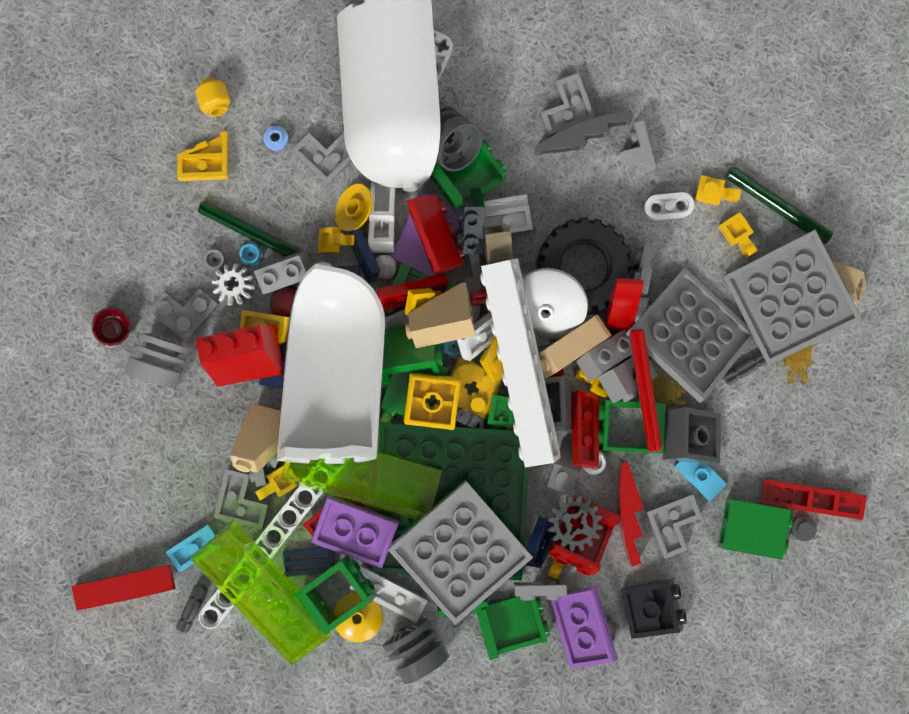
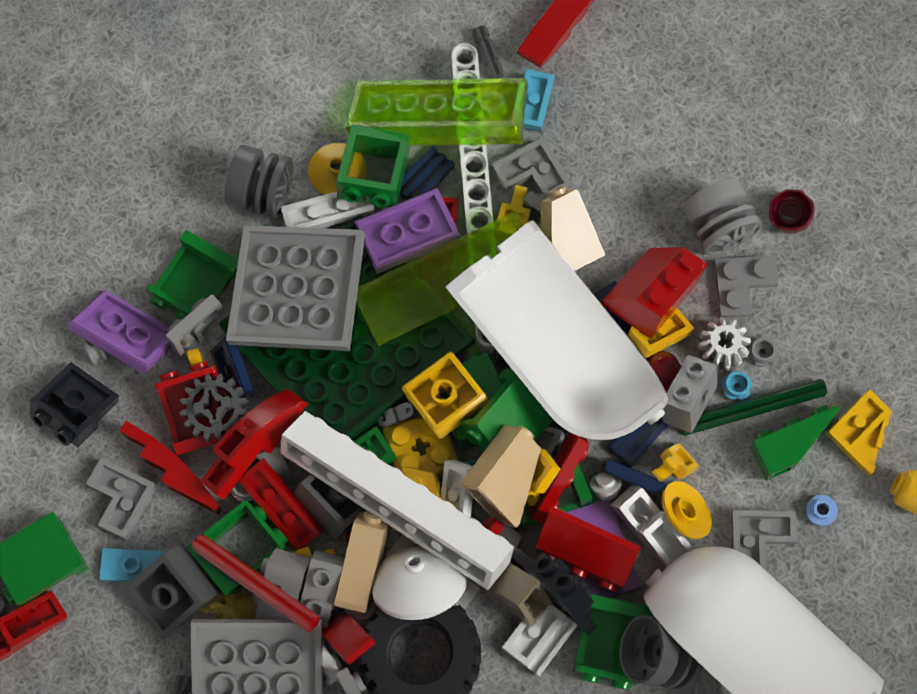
camera: 145 degrees right, 15 degrees down
none -> red slope [200,389,308,500]
none -> green slope [750,405,840,481]

